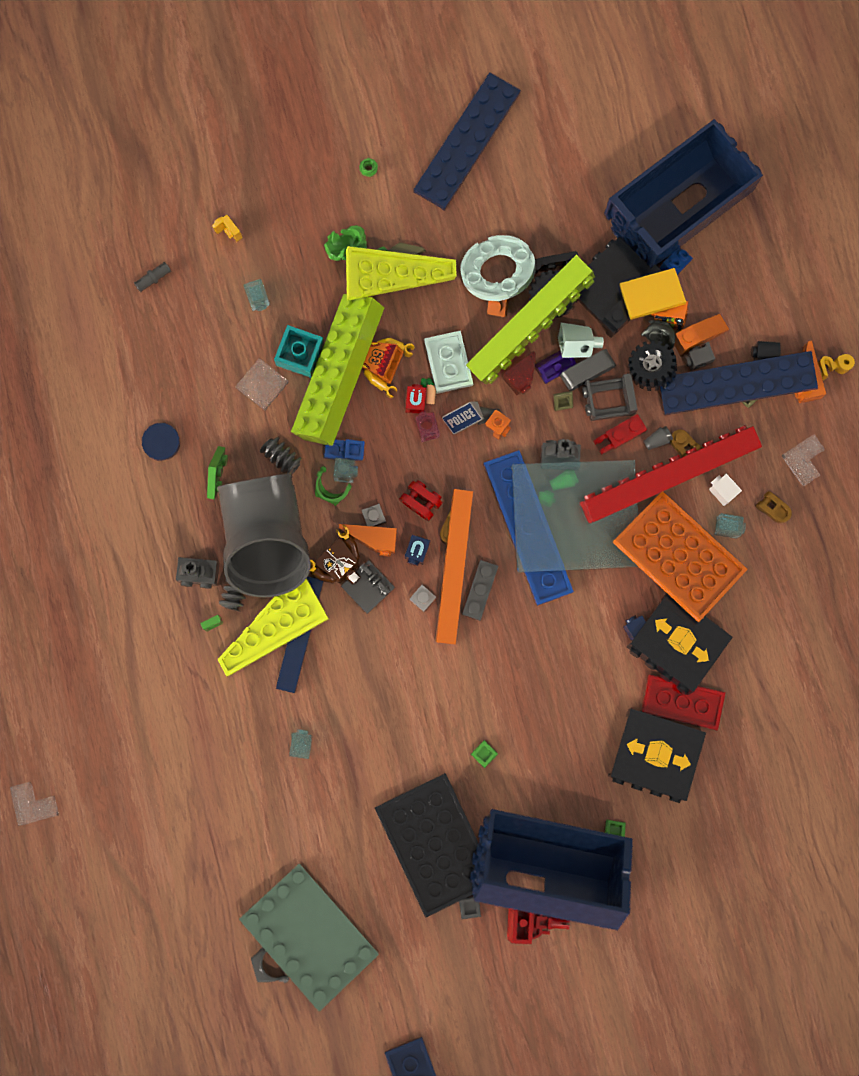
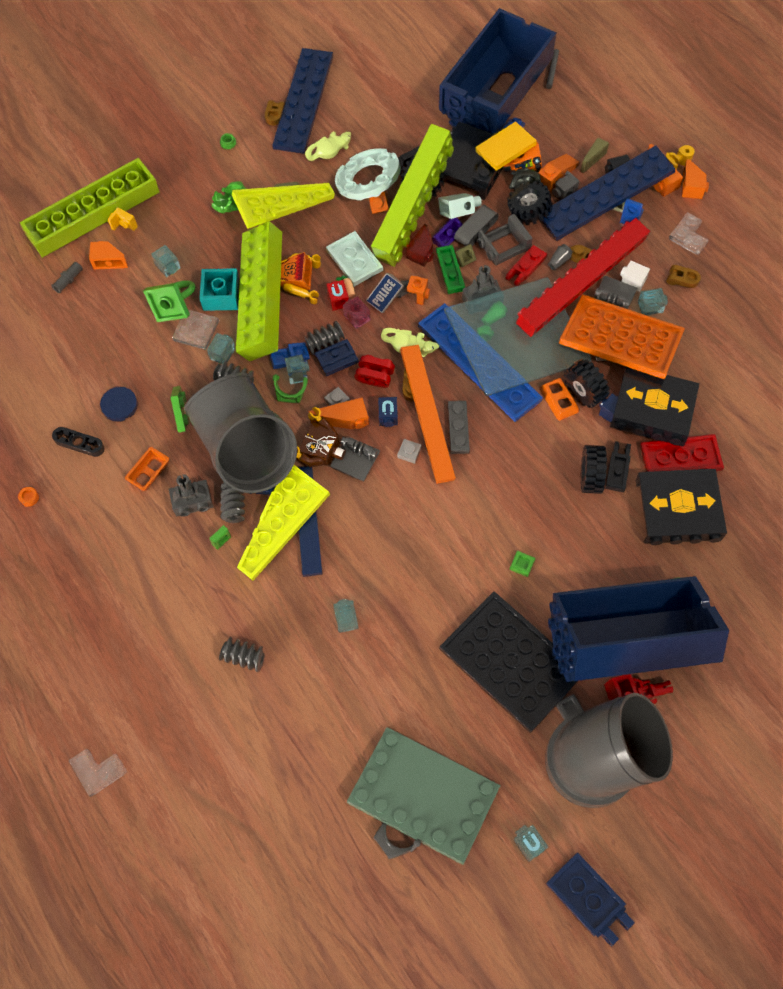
camera: 15 degrees left, 15 degrees down
none -> orange tile [18,487,39,507]
none -> lime brick [19,158,160,258]
none -> black beam [52,427,105,457]
none -> orange slope [89,241,128,269]
none -> orange piece [125,447,169,491]
none -> bright green tile [143,280,196,322]
none -> clear light blue brick [207,333,236,364]
none -> dark grey piece [219,636,265,672]
none -> pearl gold plate [265,100,285,126]
none -> dark grey piece [304,321,345,355]
none -> yellowish green animal [305,131,351,161]
none -> dark blue plate [315,339,359,377]
none -> yellowish green animal [381,328,440,357]
none -> green plate [436,245,465,294]
none -> clear light blue brick [514,825,549,862]
none -> orange piece [540,378,579,421]
none -> dark grey cylinder [545,693,673,808]
none -> dark grey bar [546,49,559,89]
none -> black wheel [563,359,610,408]
none -> black wheel [580,445,607,494]
none -> olive slope [581,138,609,173]
none -> dark grey hinge [594,276,637,309]
none -> black hinge [605,441,631,493]
none -> blue bracket [620,199,644,224]
none -> orange slope [682,159,709,199]

